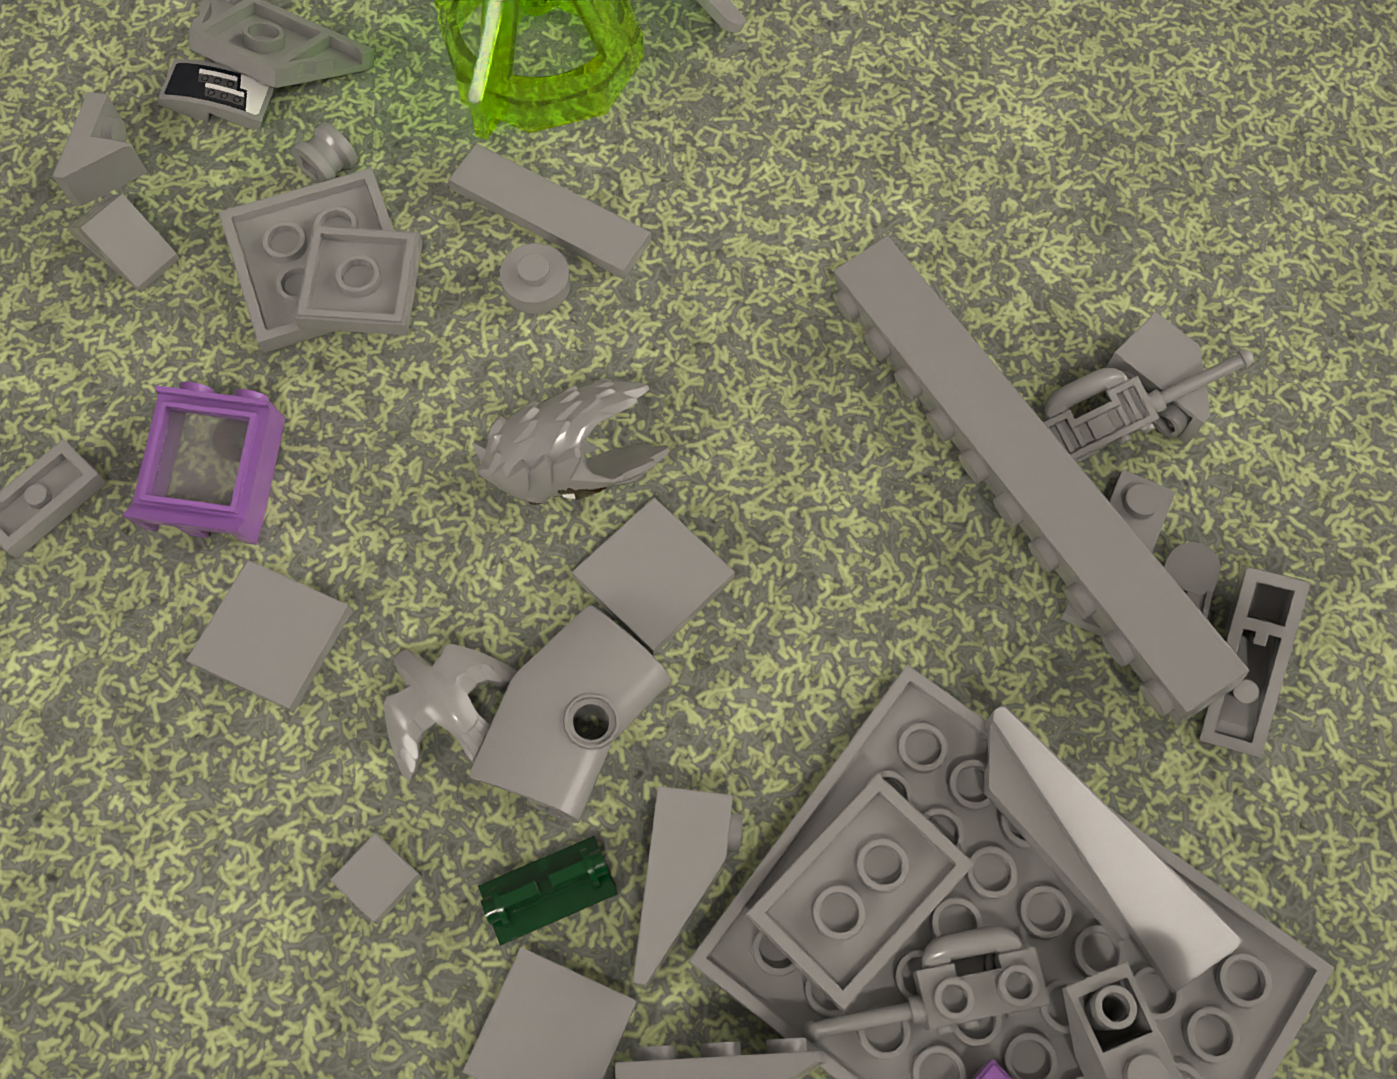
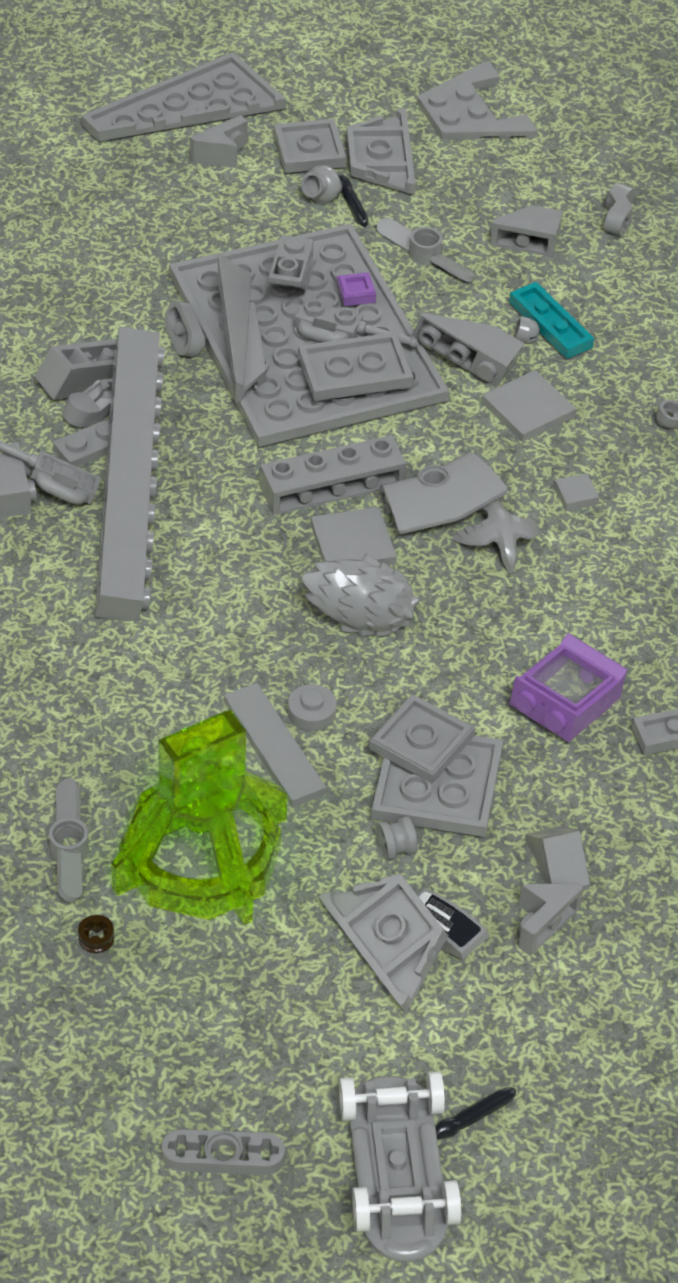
camera: 150 degrees left, 20 degrees down
light grey tile [186,560,353,713] -> none
dark green hinge [478,836,618,946] -> none
light grey slope [633,786,743,988] -> none
none -> light grey plate [165,301,205,357]
none -> light grey brick [260,435,406,516]

